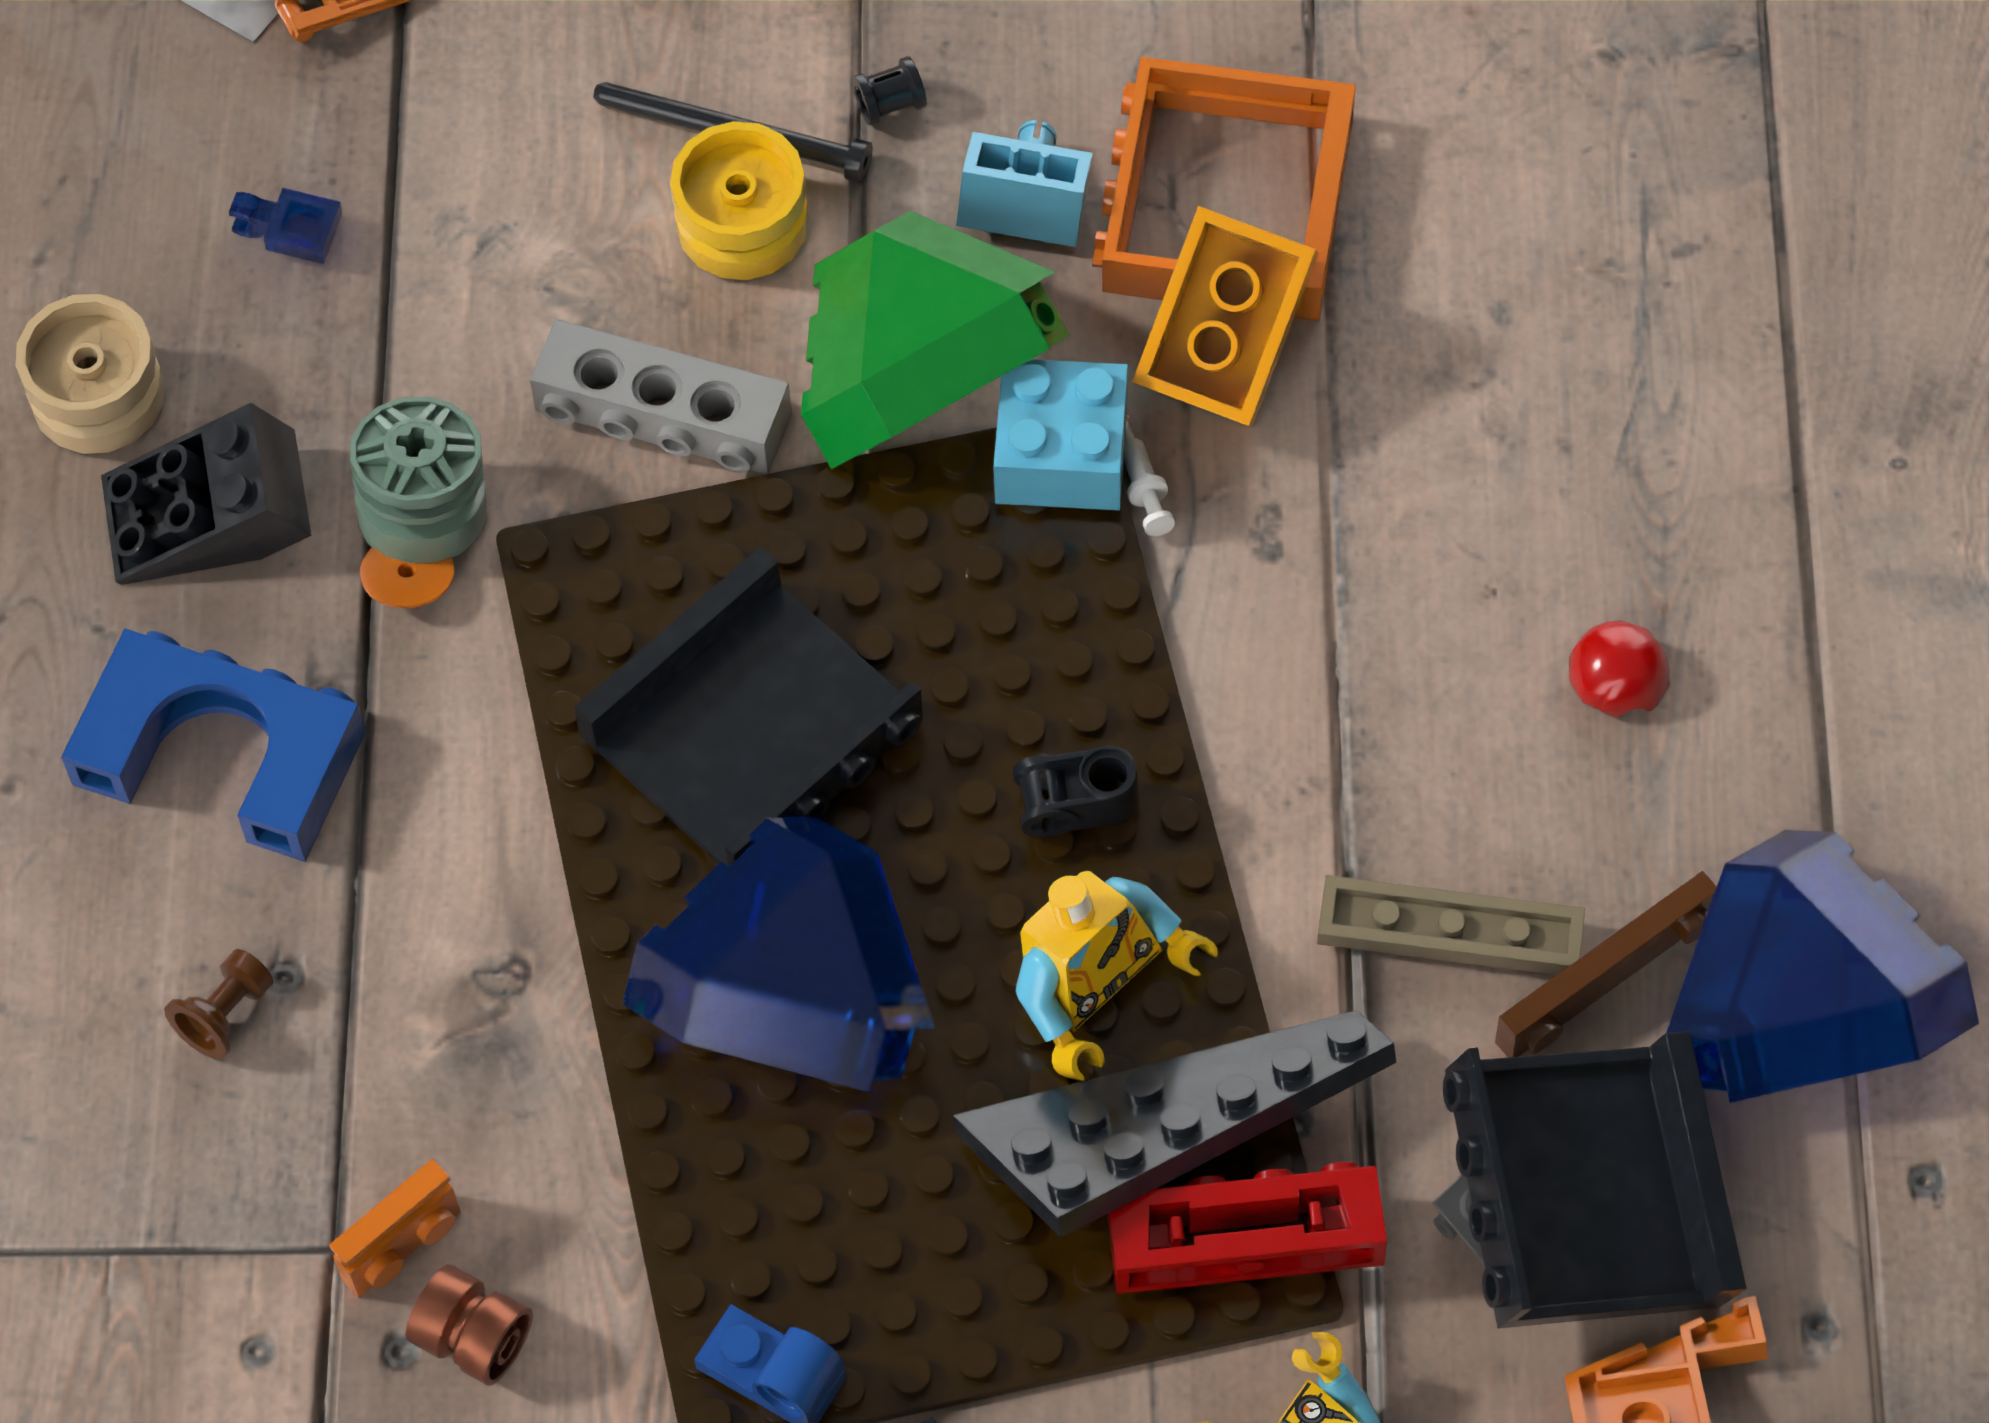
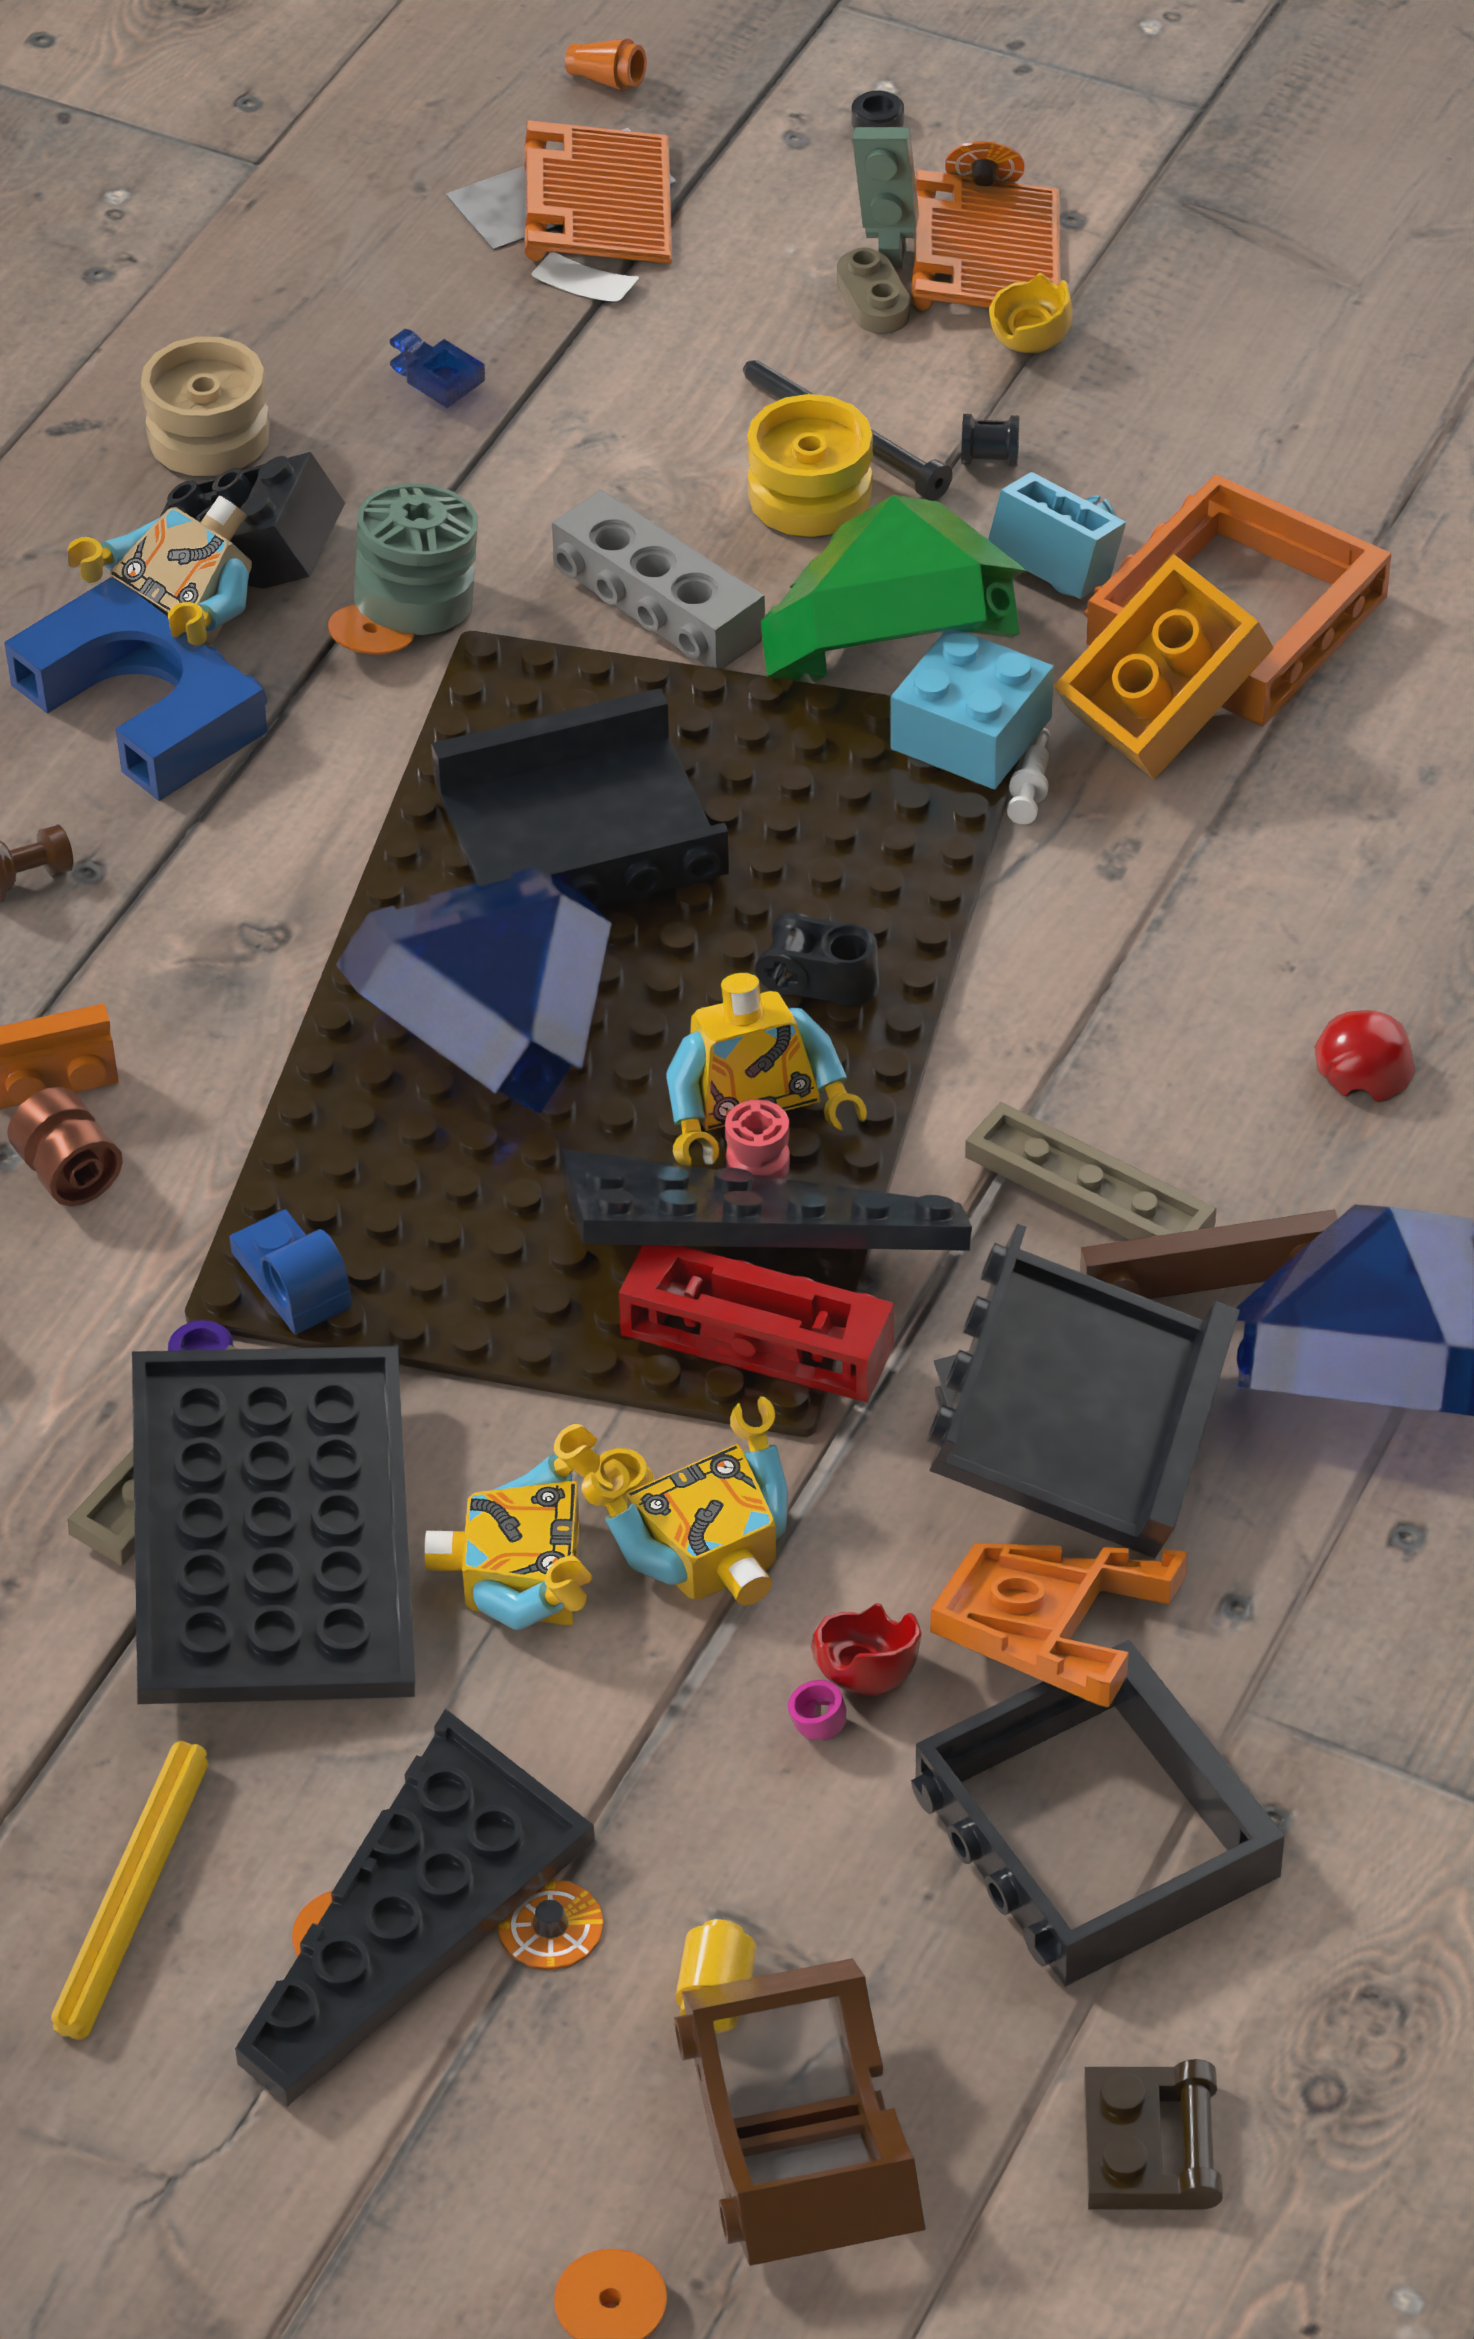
camera: 25 degrees right, 15 degrees down
none -> torso [68,496,252,646]
none -> white sticker [531,252,639,302]
none -> coral wheel [725,1099,790,1179]

